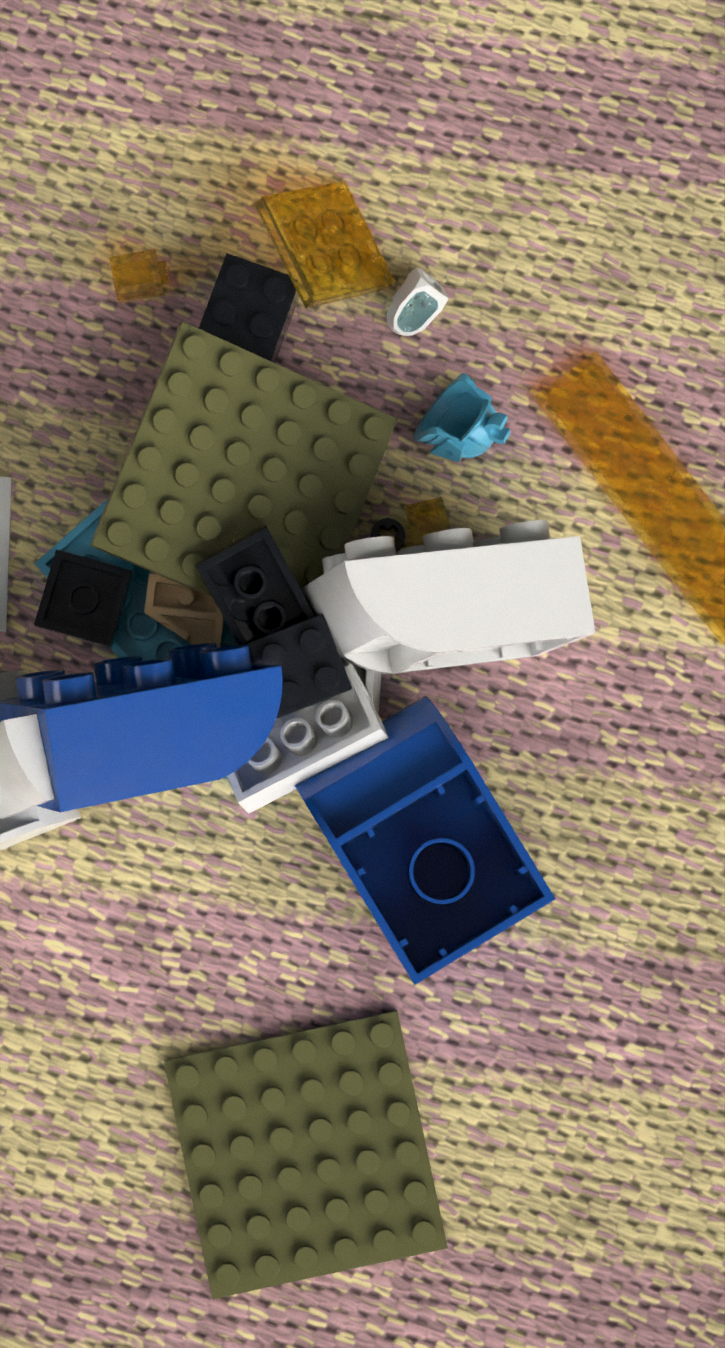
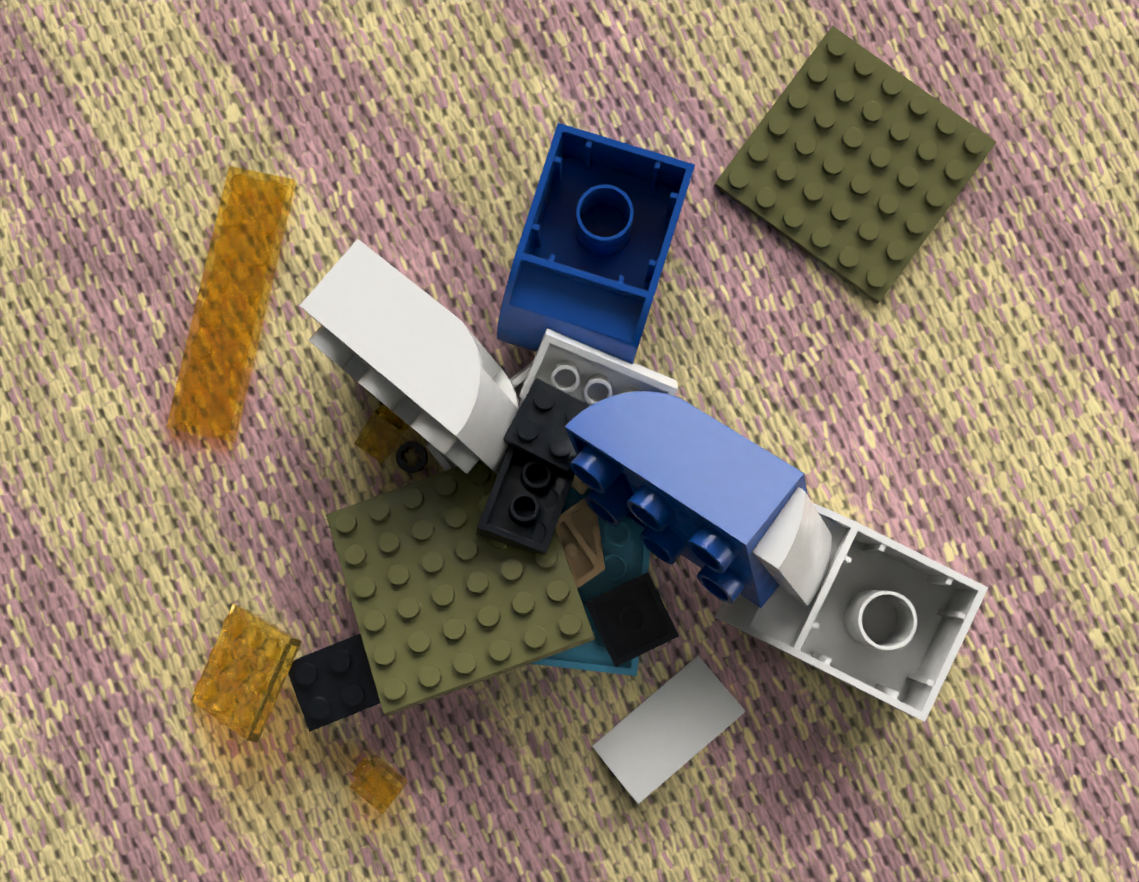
camera: 130 degrees left, 0 degrees up
white rock [387,268,449,336] -> none
medium azure helmet [413,373,511,462] -> none

